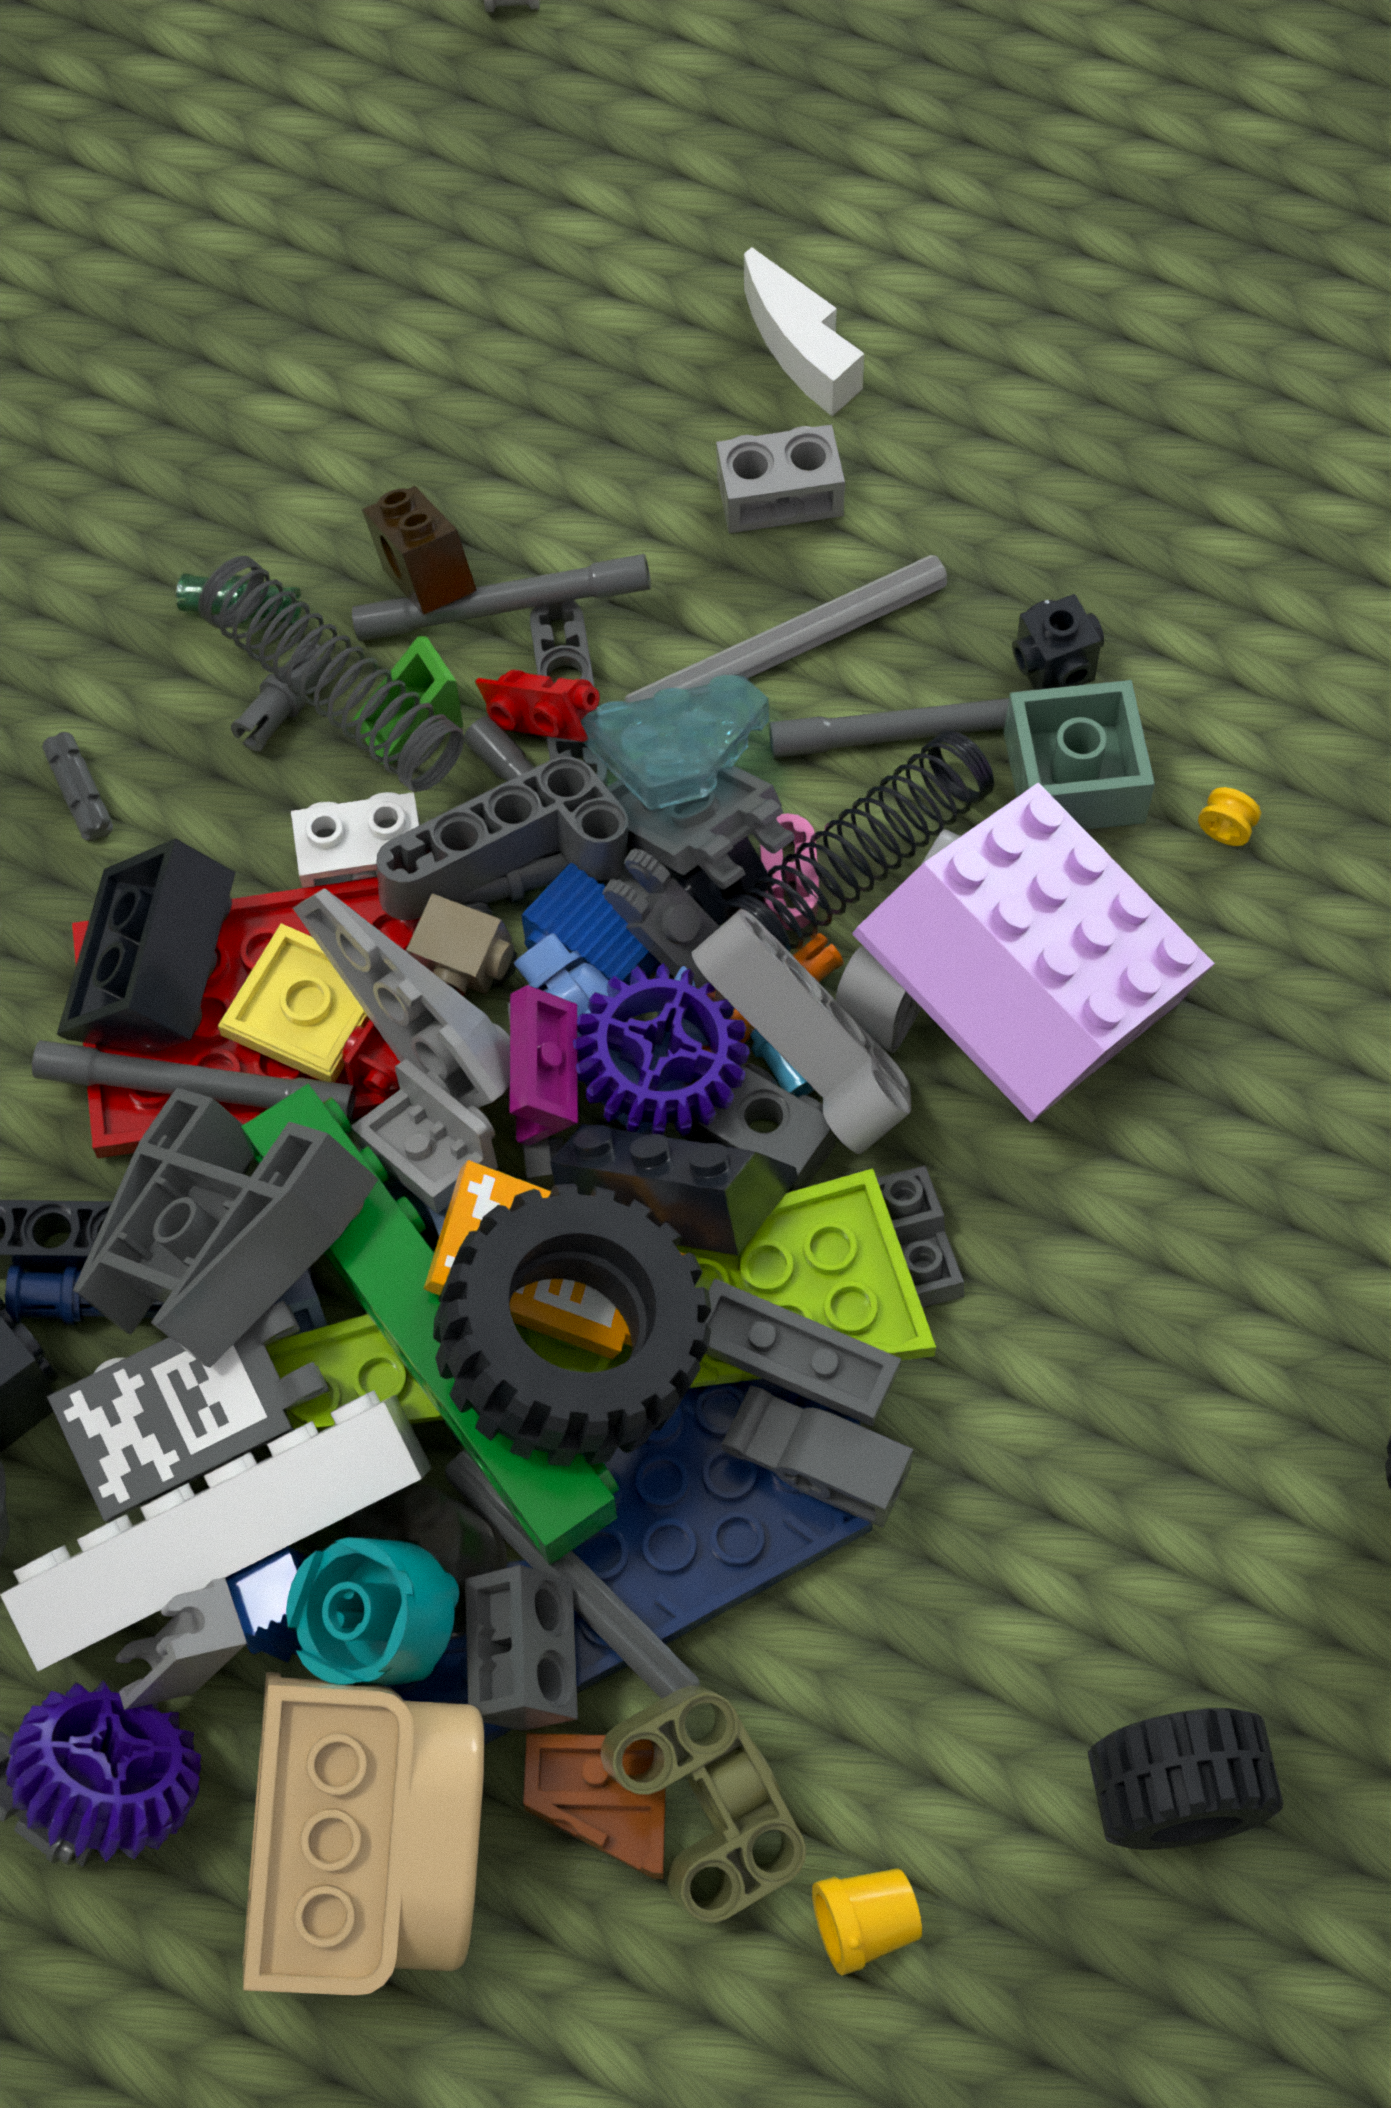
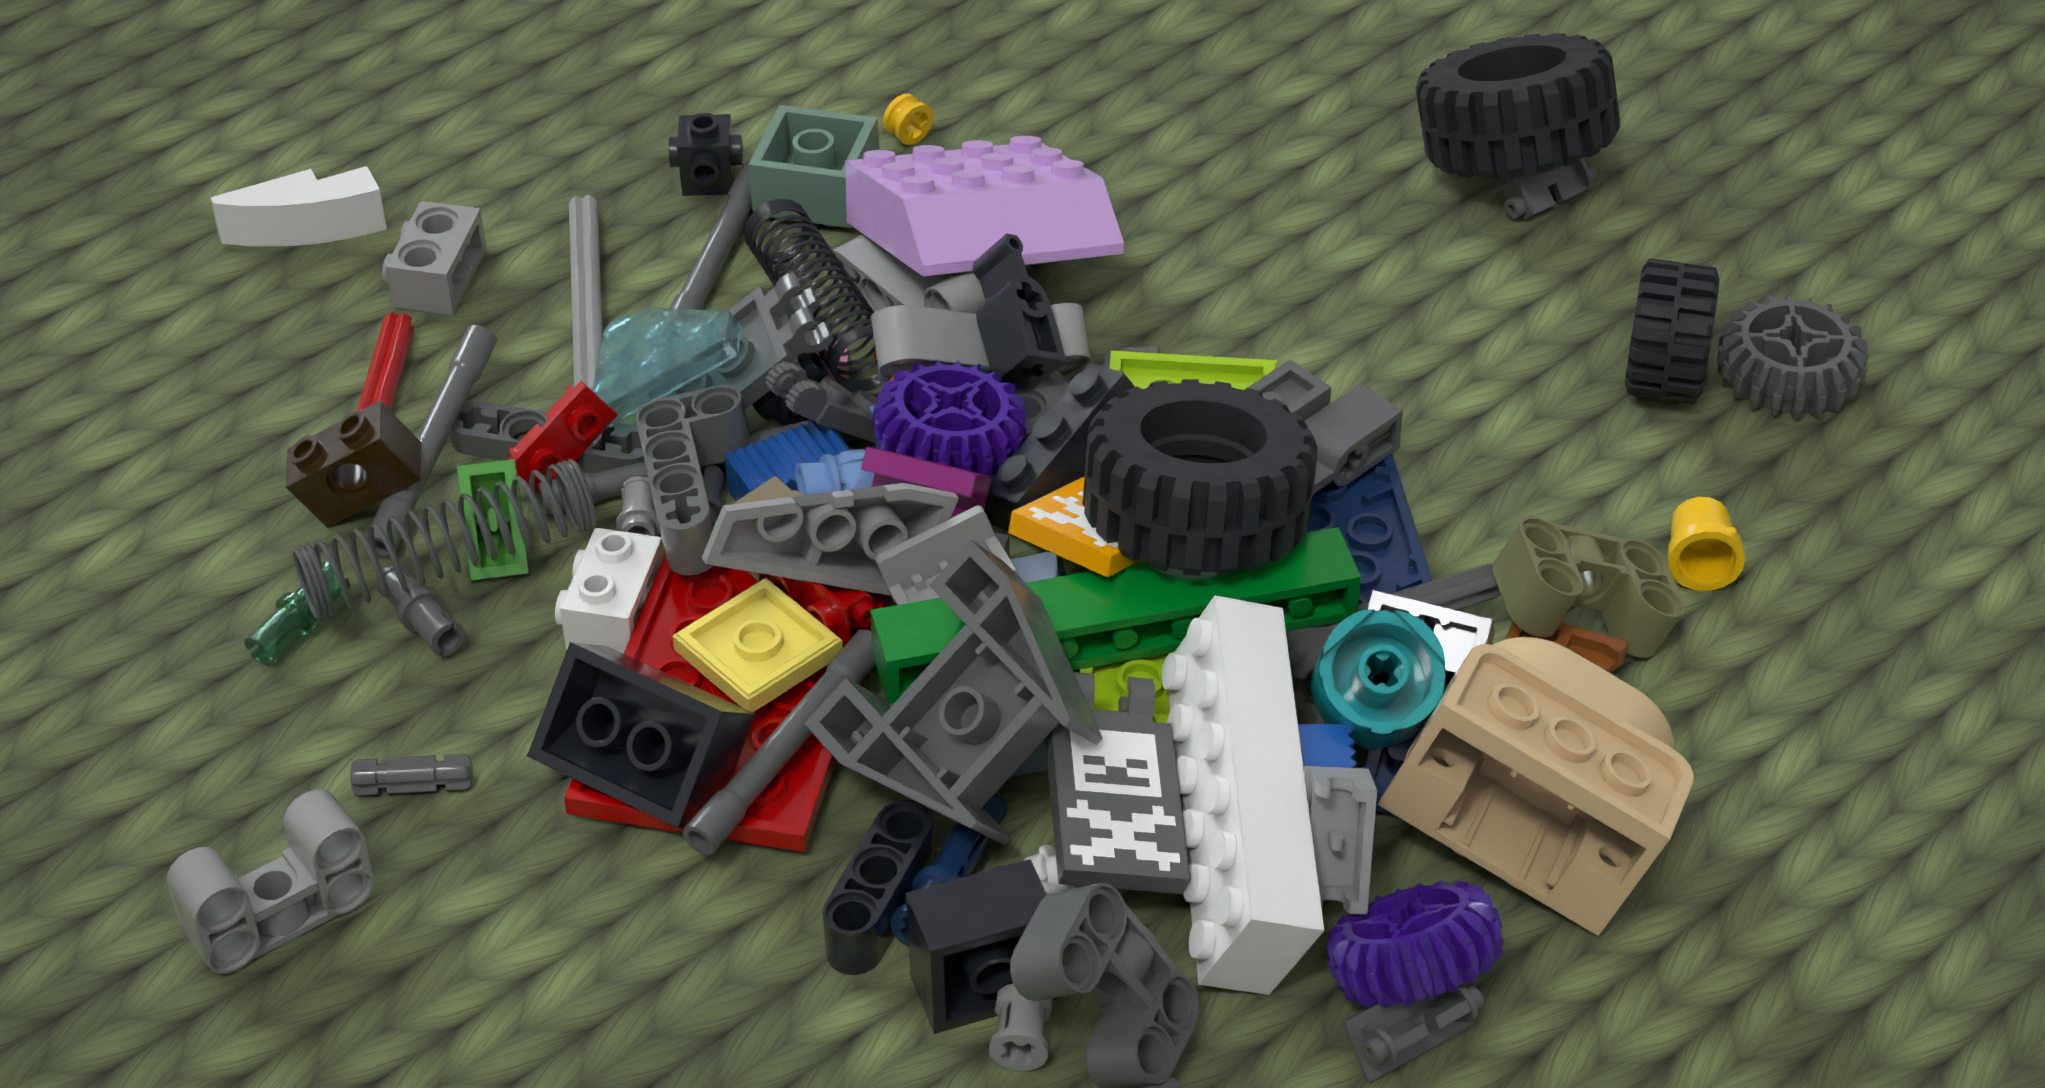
camera: 70 degrees left, 20 degrees down
none -> red axle [356,312,414,411]
none -> black piece [973,233,1067,389]
none -> dark grey gear [1717,294,1868,420]

